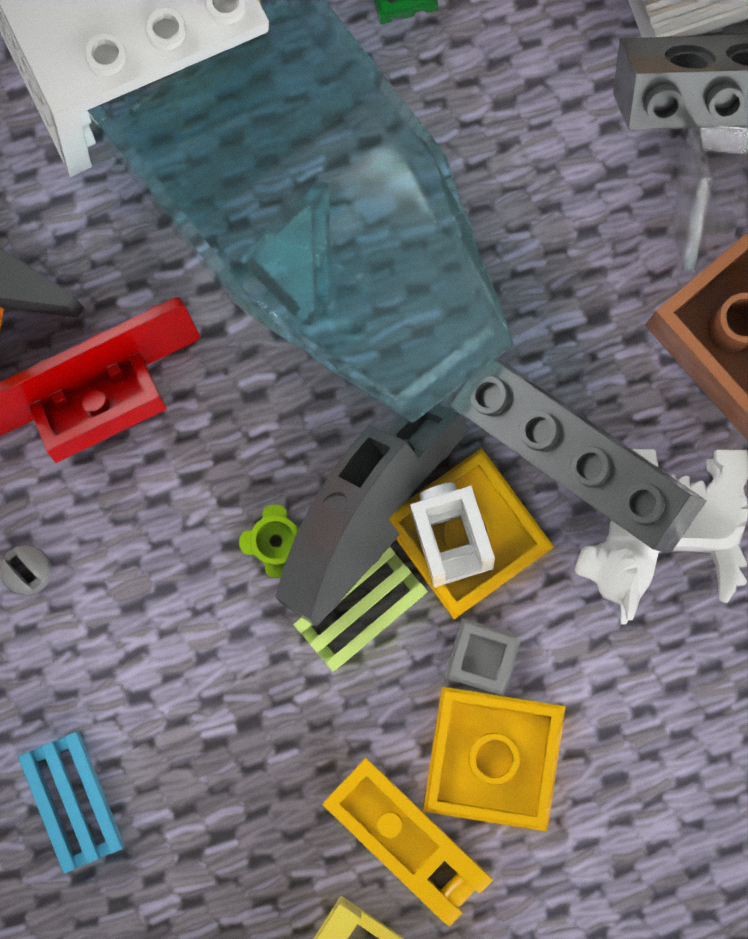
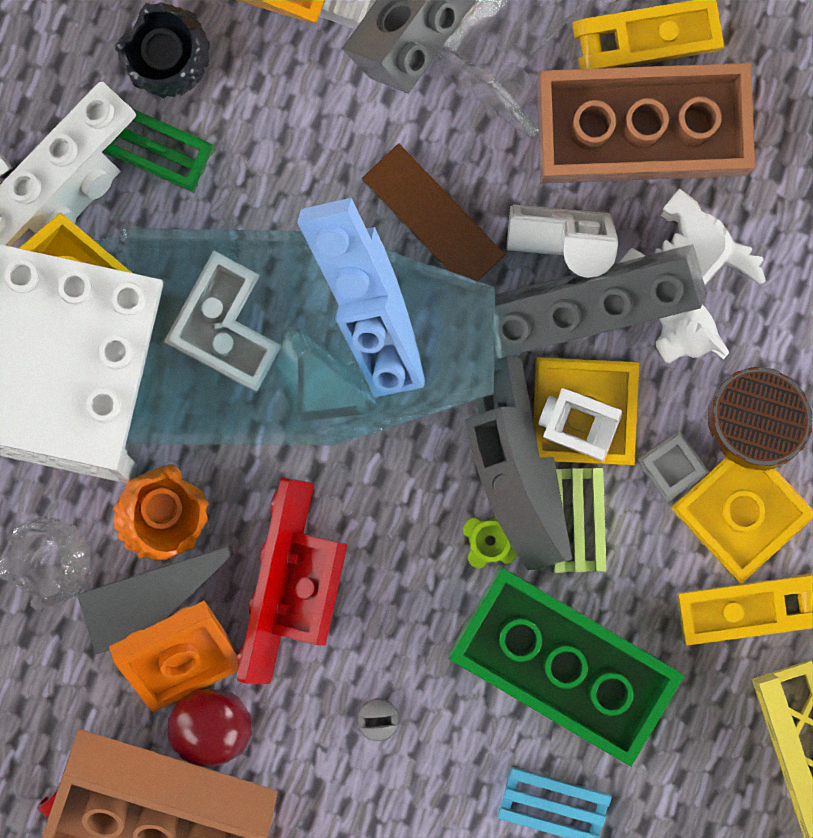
camera: 55 degrees left, 5 degrees up
none -> orange hair [112,464,209,561]
none -> white brick [164,250,282,393]
none -> light blue slope [297,198,425,397]
none -> reddish brown tile [362,143,505,291]
none -> green brick [447,565,685,767]
none -> white brick [507,204,618,278]
none -> tile [708,367,812,471]

